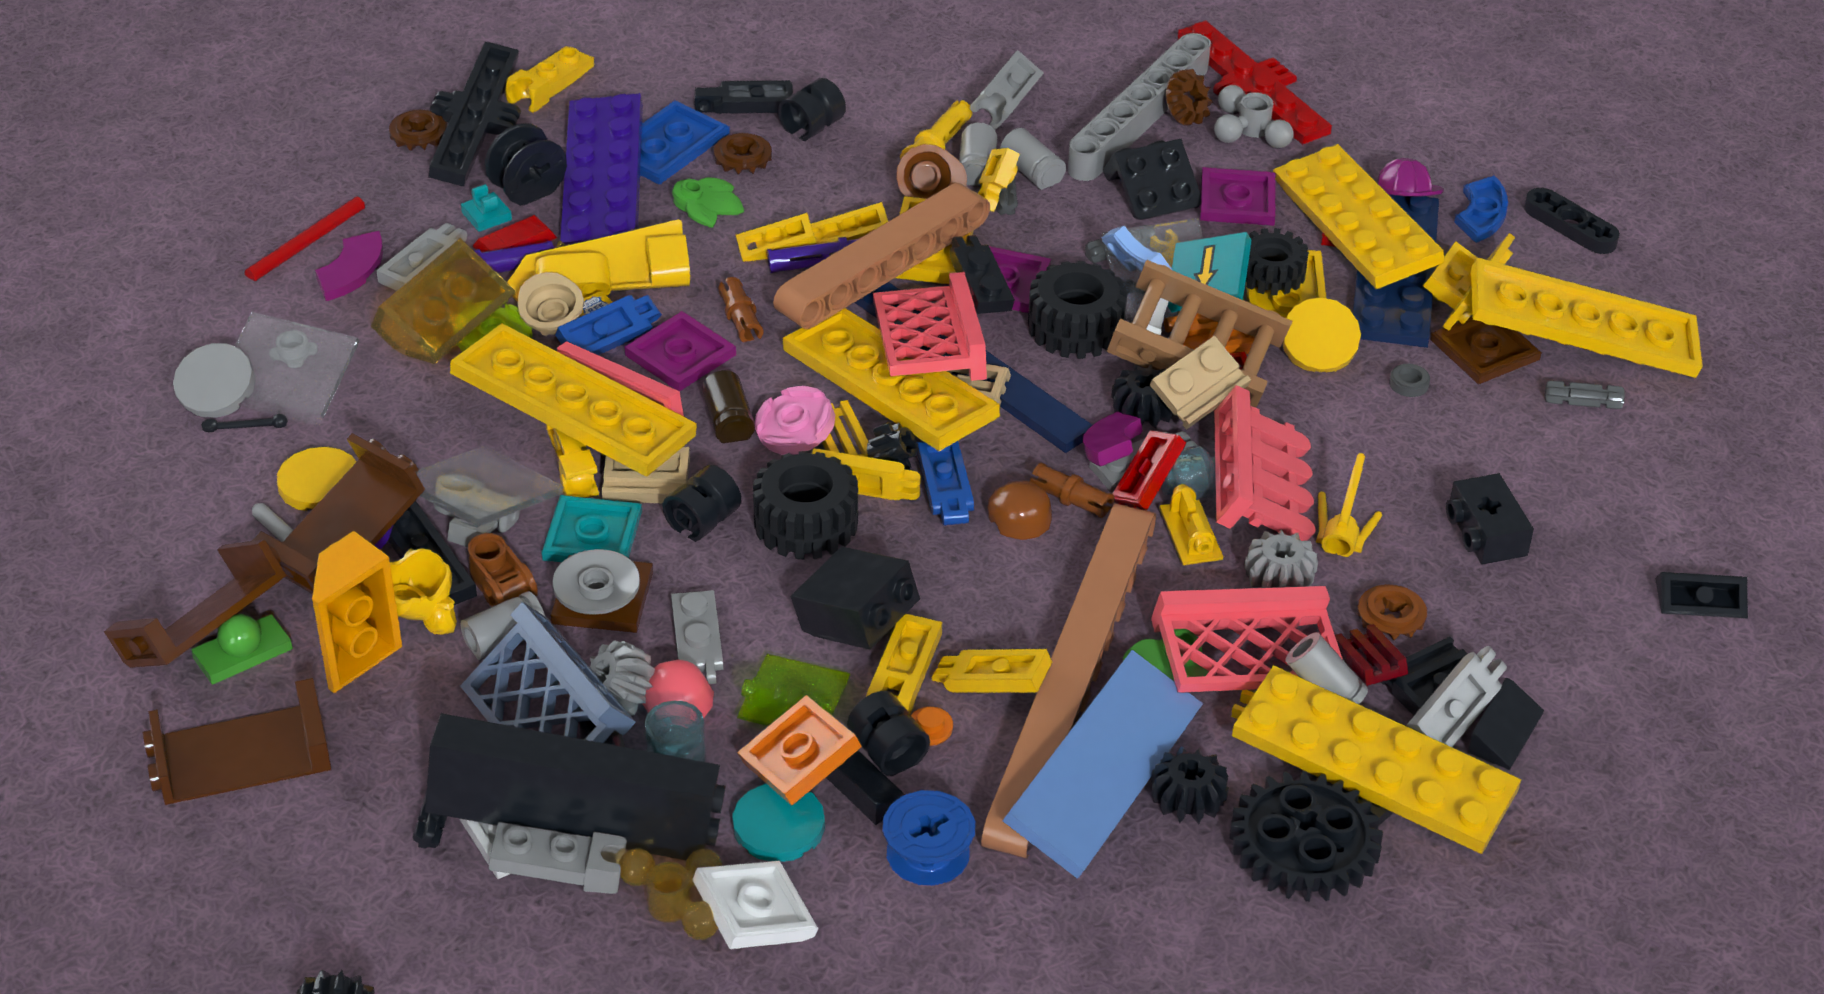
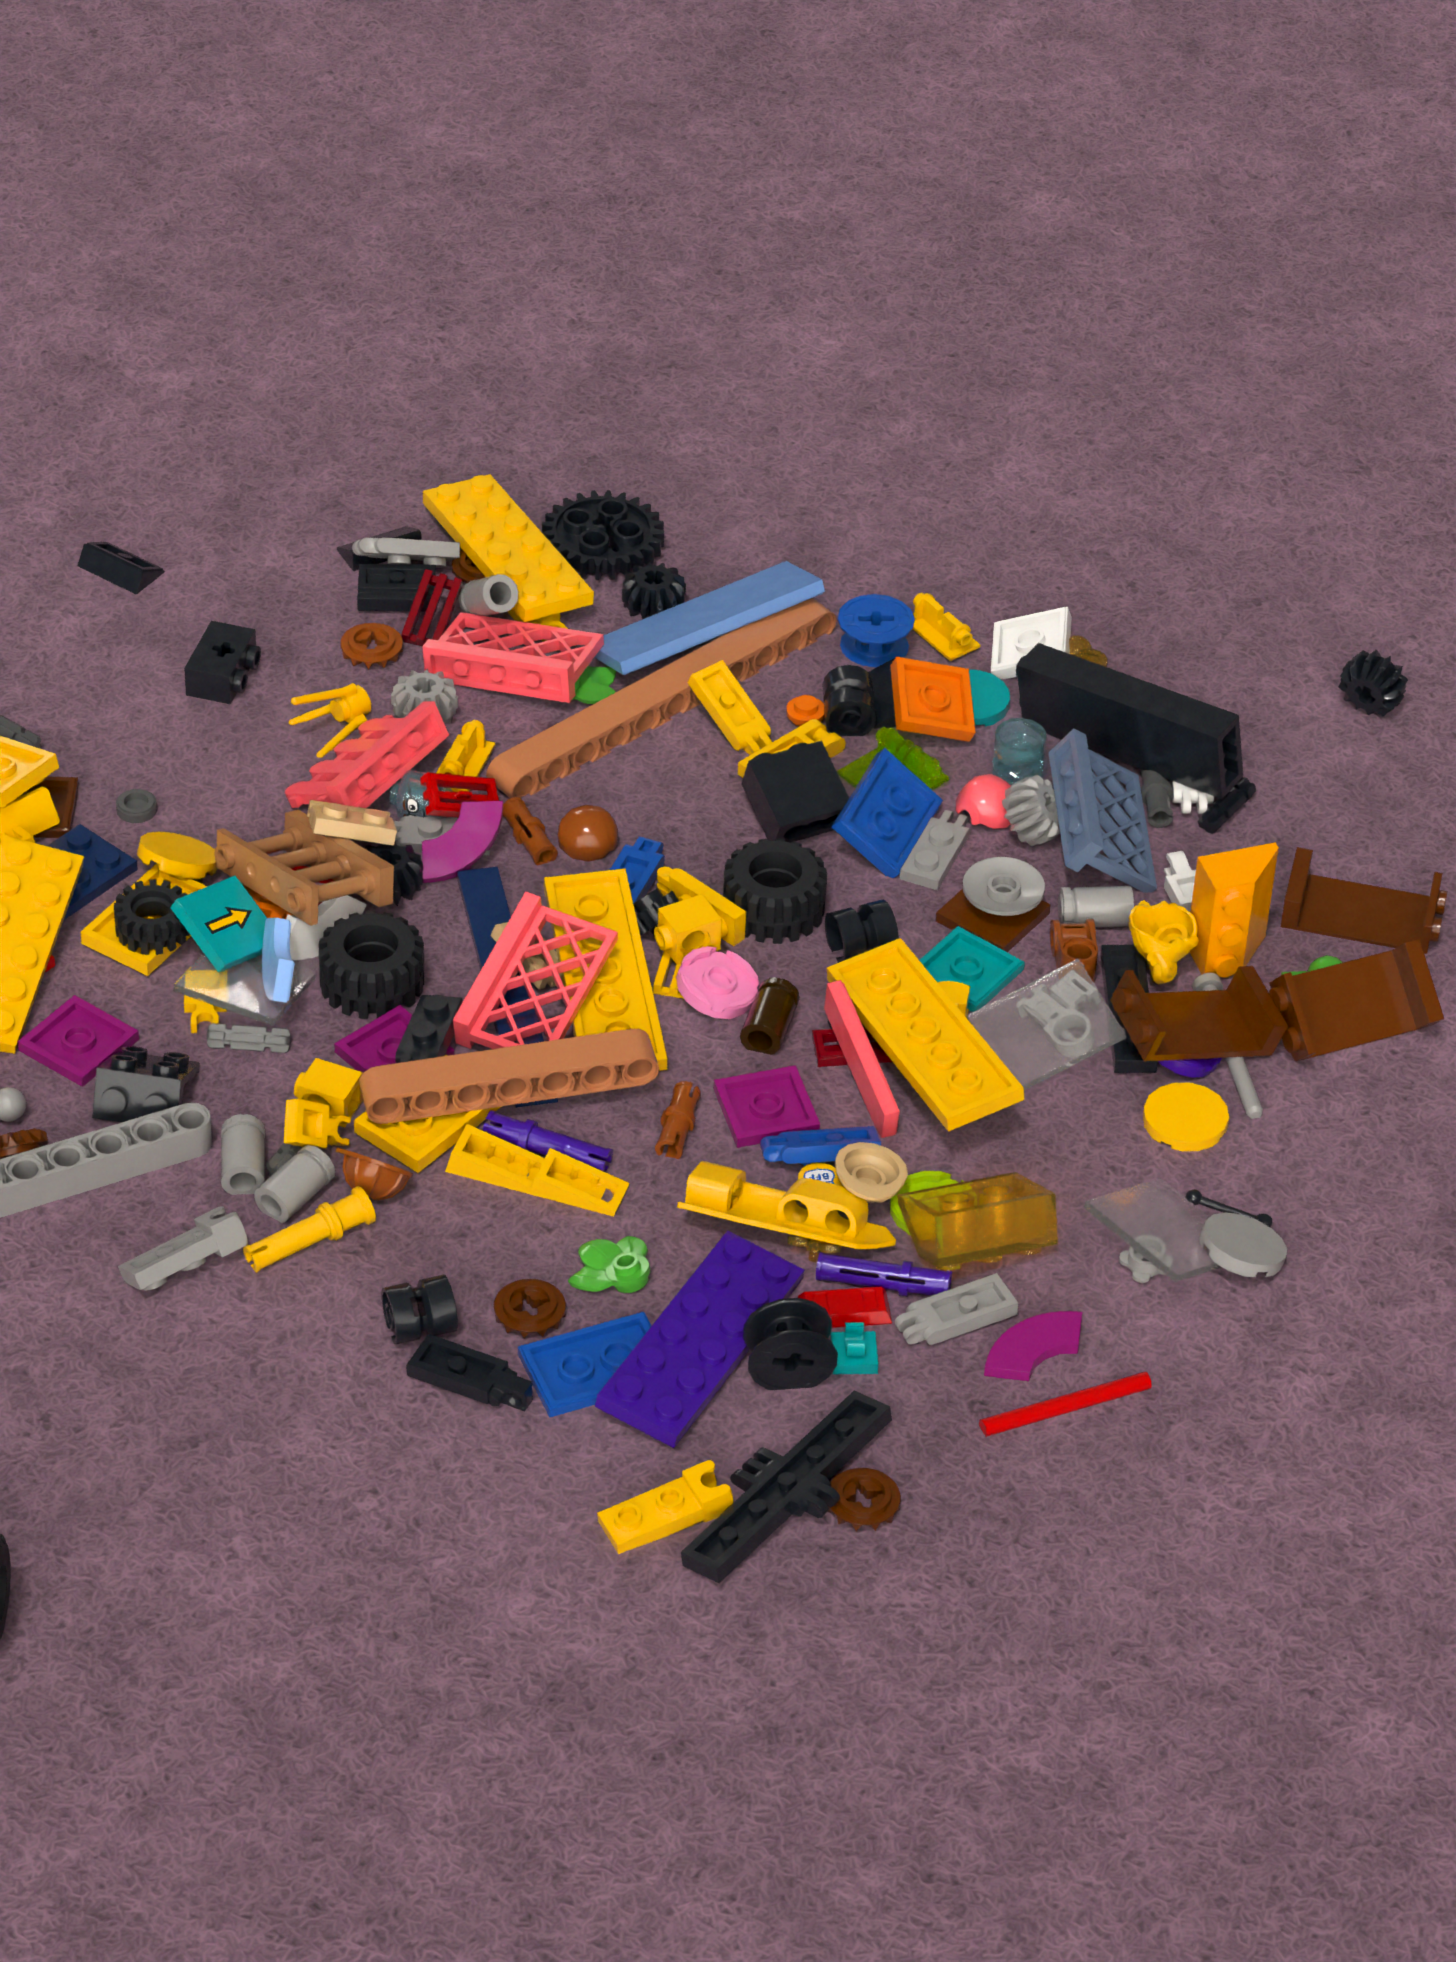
camera: 150 degrees left, 0 degrees up
none -> yellow brick [294,1058,363,1128]
none -> yellow brick [654,894,722,964]
none -> blue tile [832,748,943,878]
none -> yellow hinge [913,593,981,661]
none -> white plate [1164,851,1196,912]

